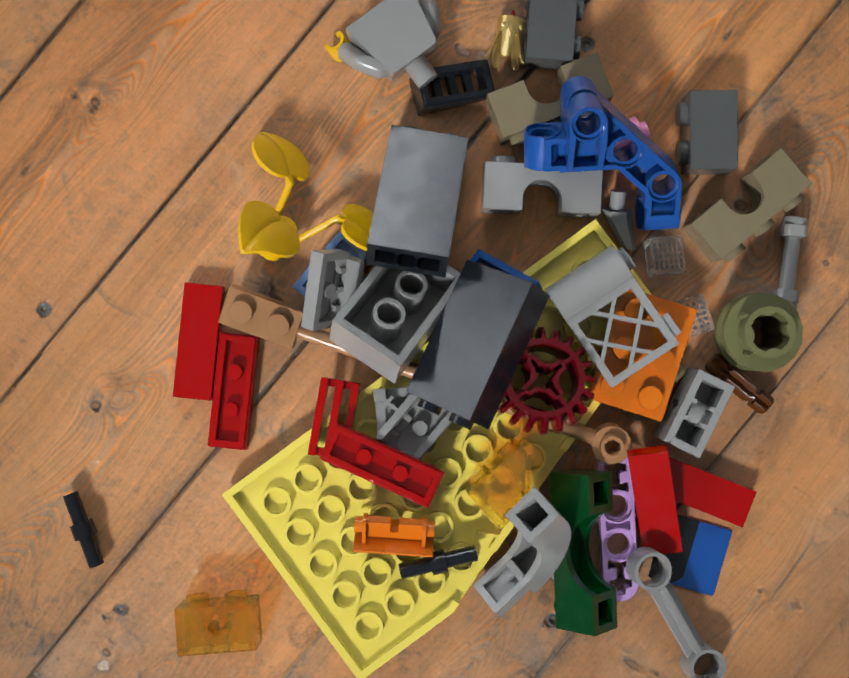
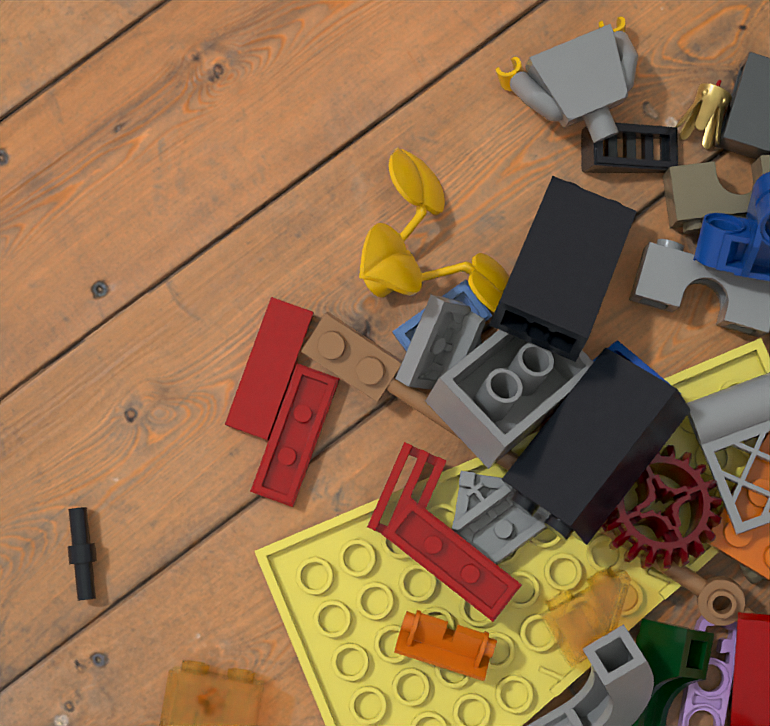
camera: 20 degrees right, 5 degrees down
black bar [399,545,478,579] -> none

